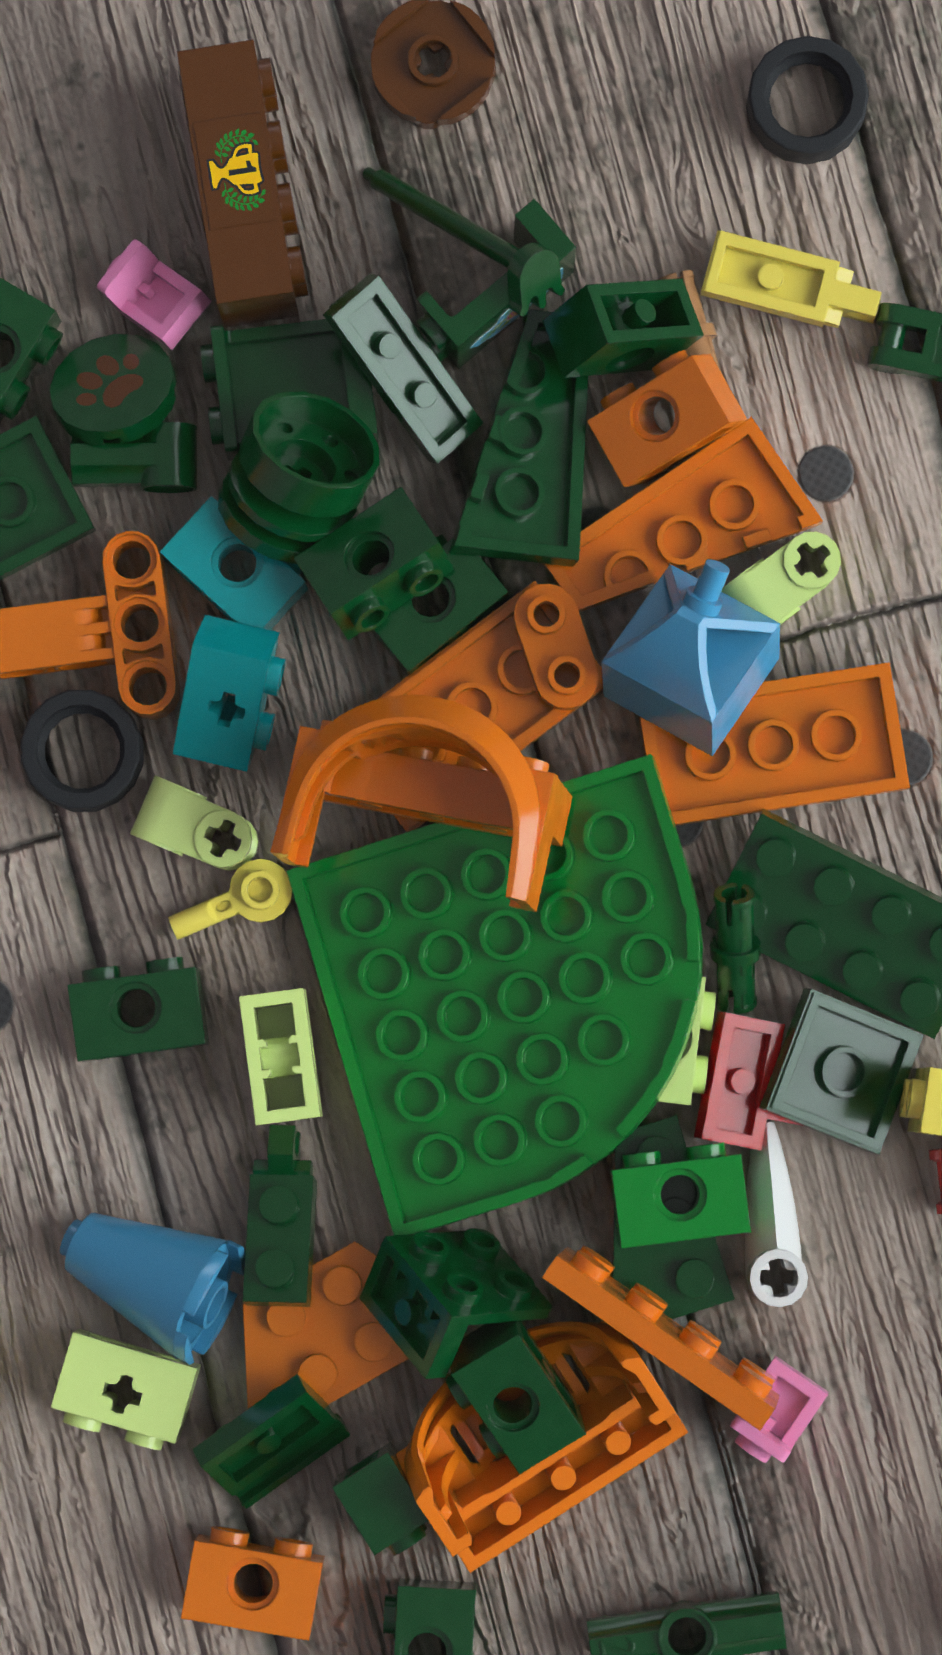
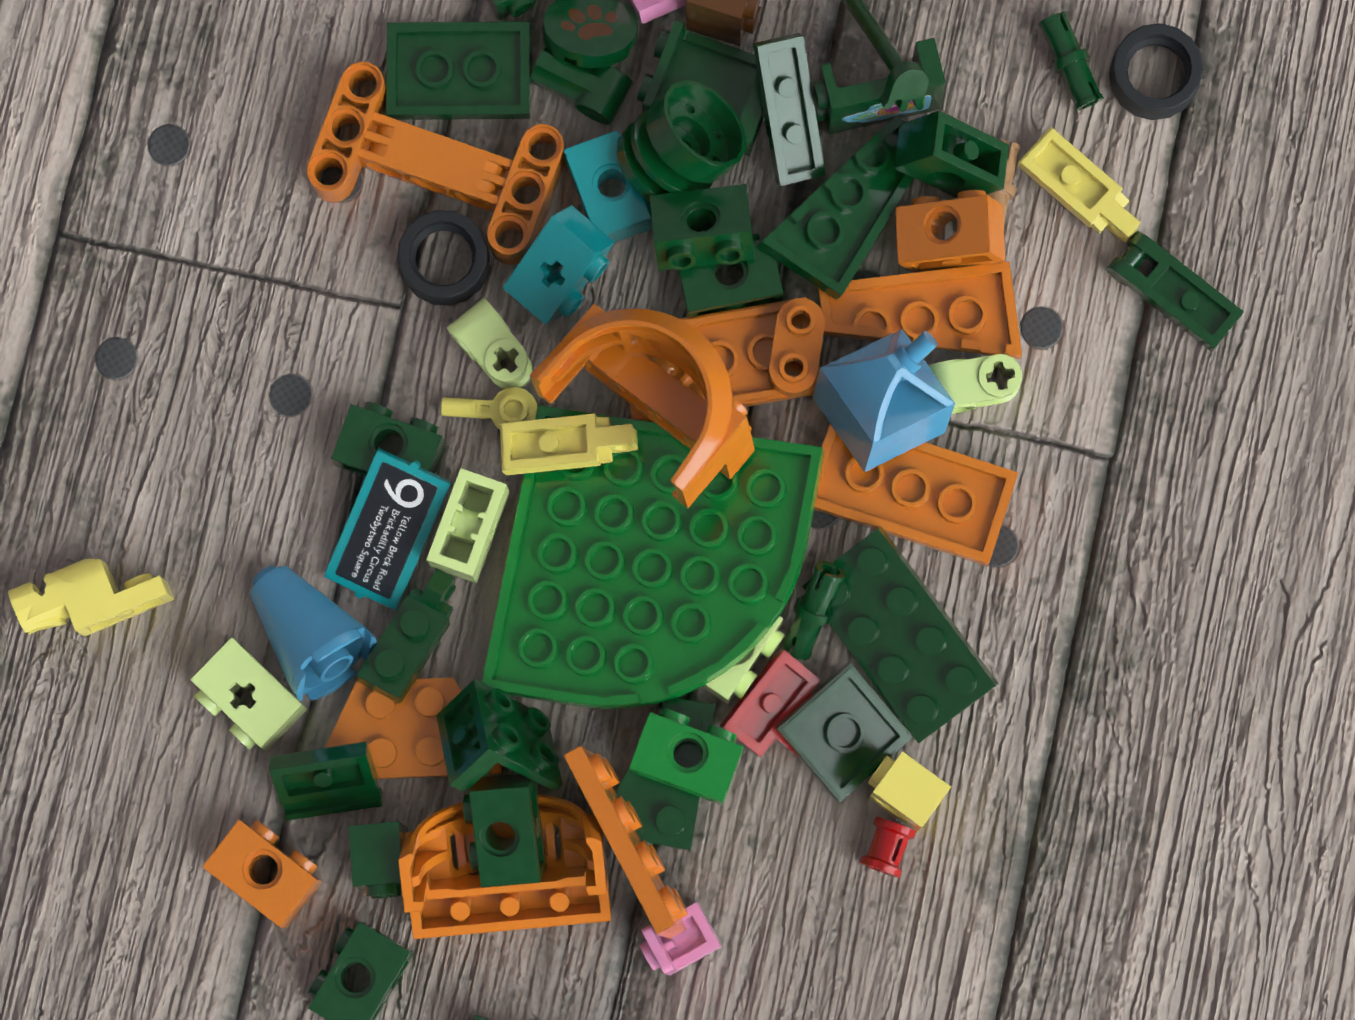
camera: 30 degrees right, 5 degrees down
white piece [744,1121,808,1307] -> none
none -> piece [324,448,452,610]
none -> light yellow hinge [500,413,638,475]
none -> dark green pin [1038,11,1104,111]

